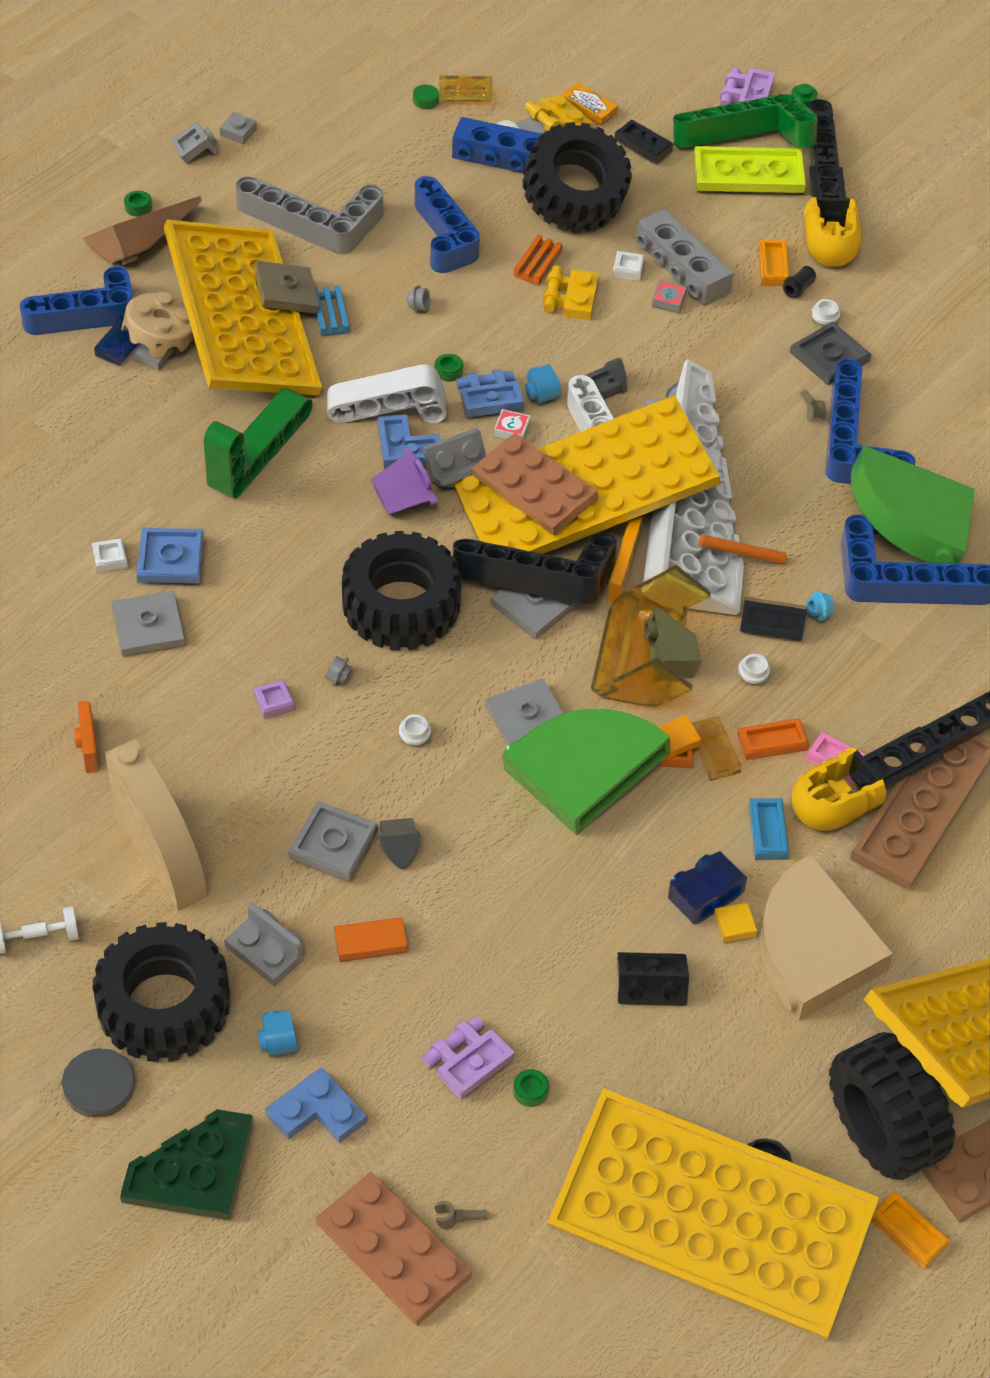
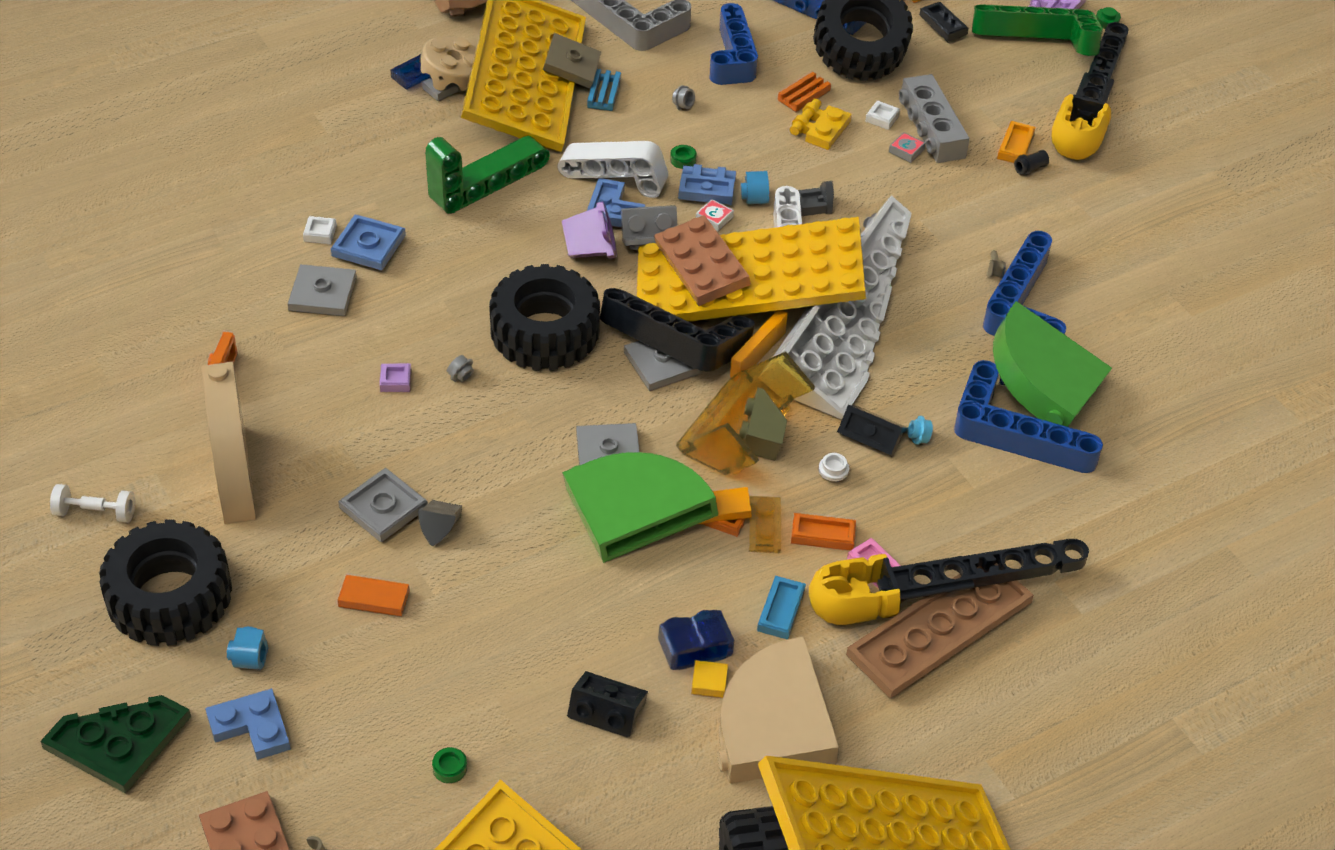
camera: 20 degrees right, 5 degrees down
blue beam [20,266,133,335] -> none
dark grey tile [61,1048,134,1117] -> none
light grey bracket [224,904,303,987] -> none
white plate [399,714,431,745] -> none
lavender plate [421,1016,515,1100] -> none
neon yellow plate [694,146,806,193] -> none
orange bar [699,534,787,564] -> none
dark grey tile [790,322,872,386] -> none
white plate [812,299,840,325] -> none

